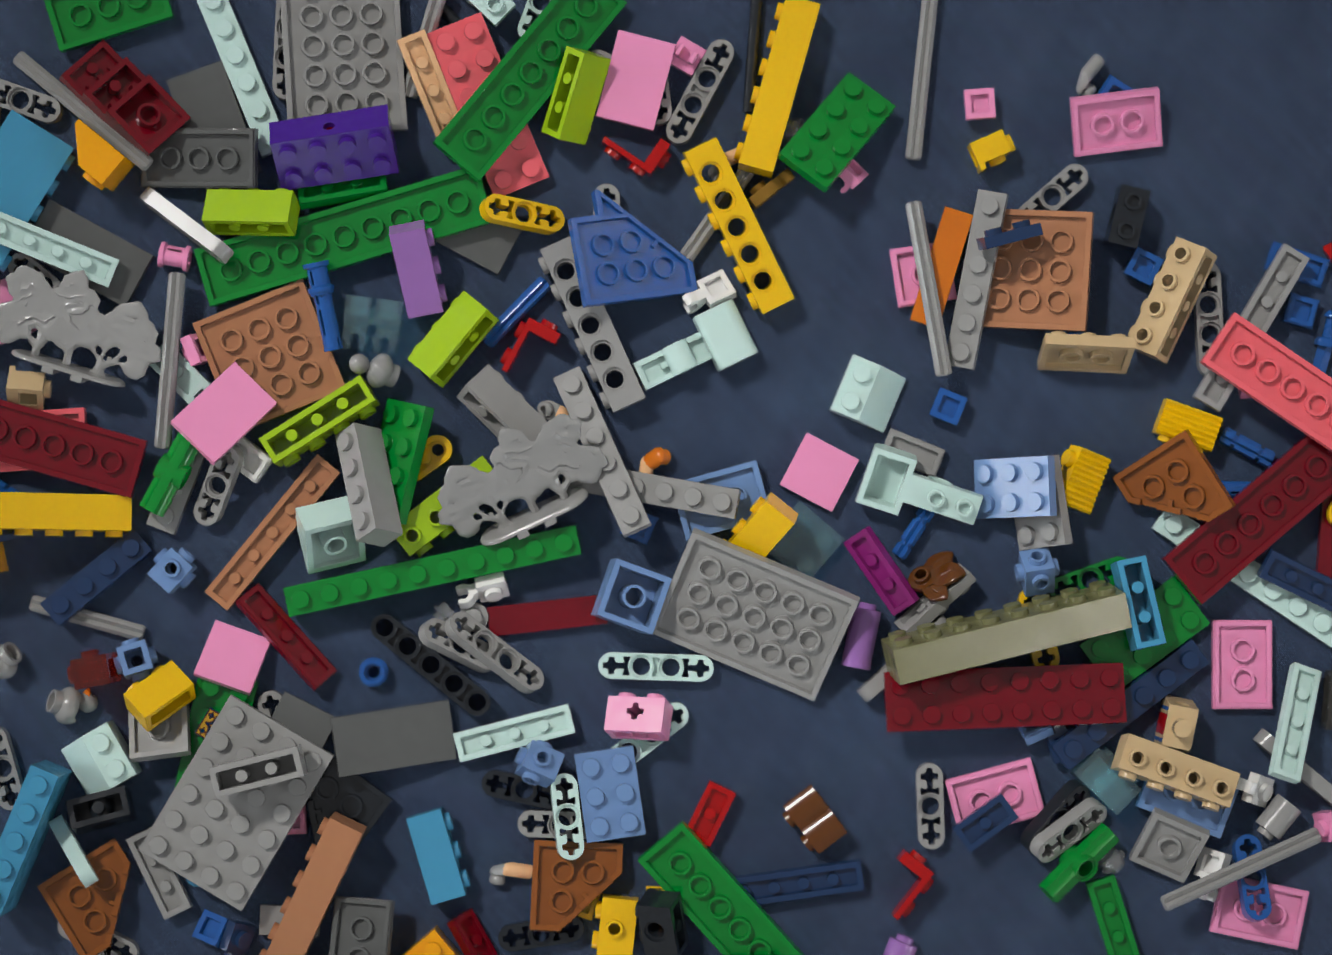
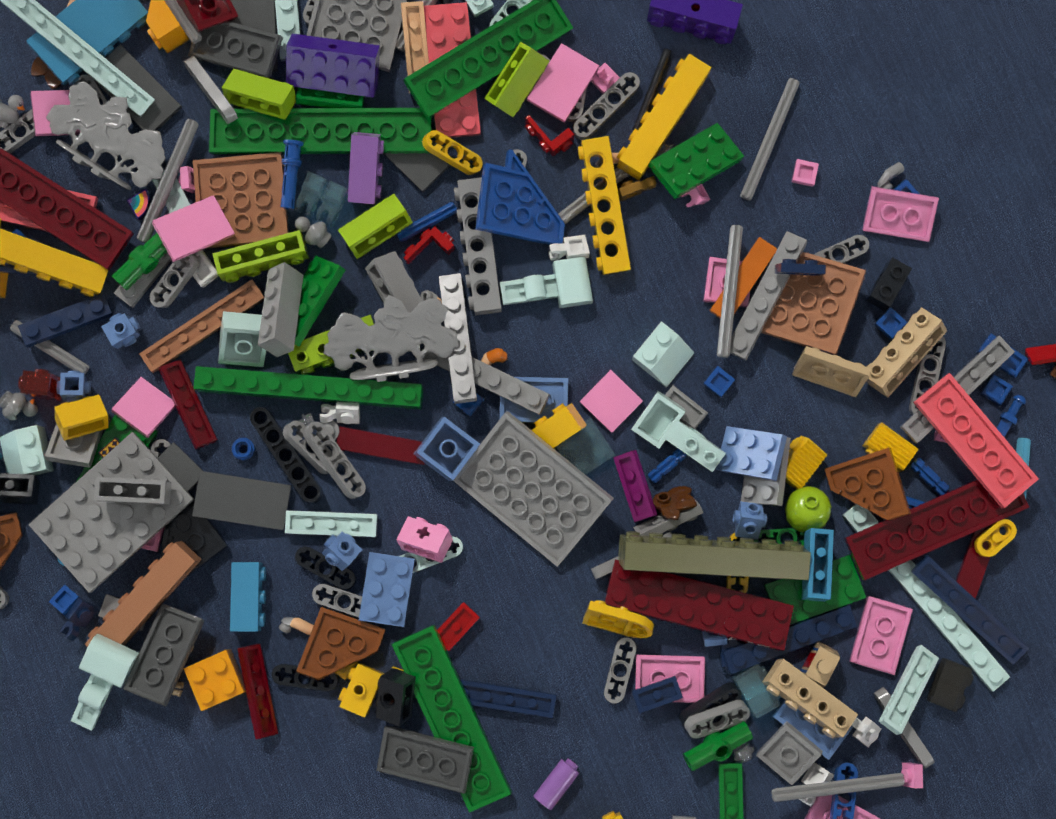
camera: 15 degrees right, 5 degrees down
tan brick [6,366,52,410] -> none
light grey plate [126,827,193,920] -> none
bright pink bush [157,241,193,272] -> none
yellow plate [417,435,453,481] -> none
light aqua beam [550,773,584,860] -> none
light aqua beam [598,652,714,682] -> none
reddish brown brick [782,784,847,854] -> none
medium lavender brick [841,602,881,670] -> none
red bracket [891,848,934,920] -> none
yellow brick [967,129,1016,174] -> none
light grey brick [1255,794,1301,841] -> none
none -> tile [127,189,150,220]
none -> yellow plate [582,600,654,638]
none -> lime cylinder [785,486,831,532]

